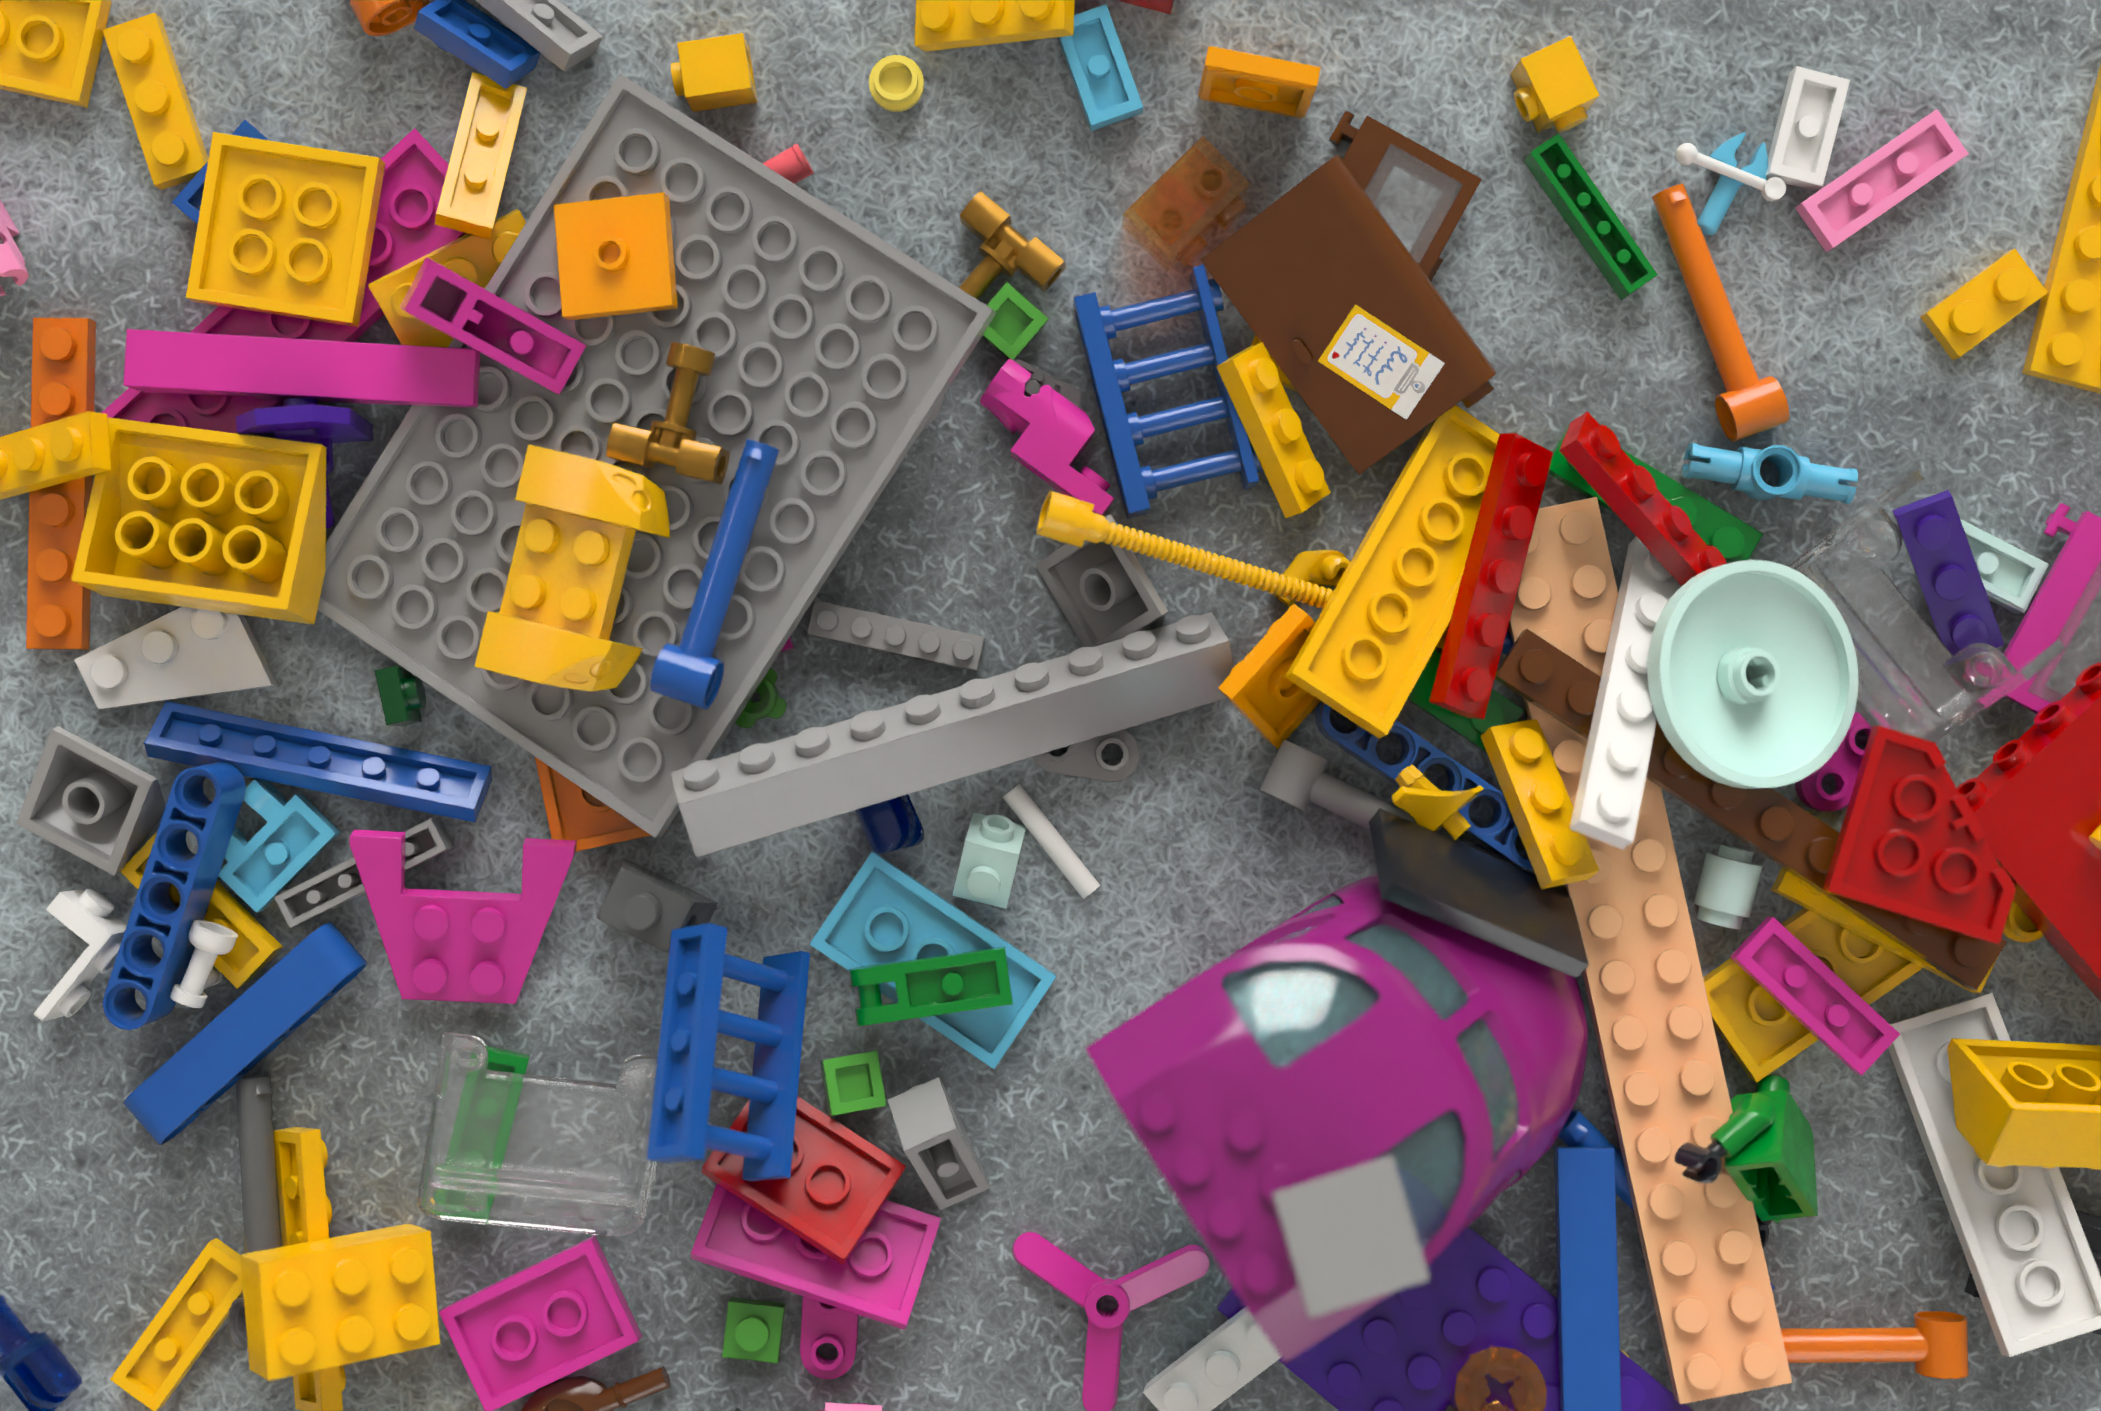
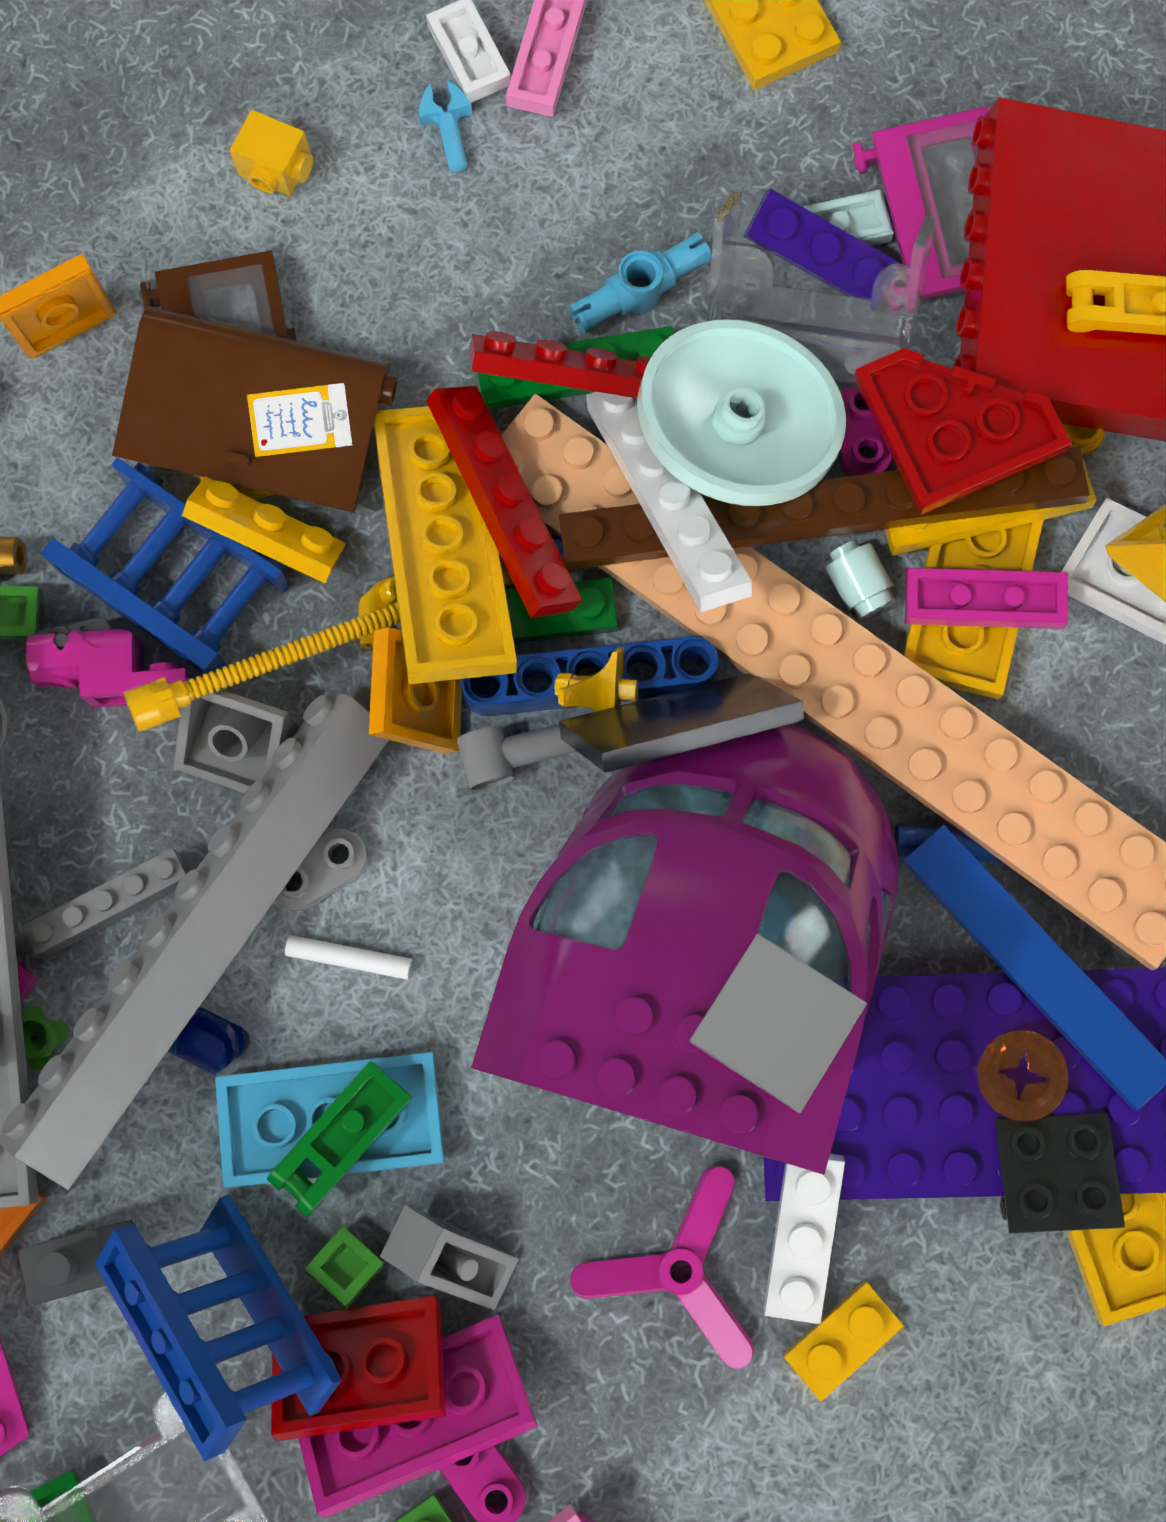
camera: 35 degrees left, 10 degrees down
light aqua bracket [952,813,1026,909] -> none
clear orange brick [1122,136,1250,272] -> none
yellow plate [1480,719,1599,890] -> none
green piece [1523,133,1658,301] -> none
orange piece [1652,184,1789,442] -> none
green torso [1674,1075,1818,1248] -> none
white hinge [1675,143,1786,202] -> none
yellow plate [1920,249,2048,361] -> none

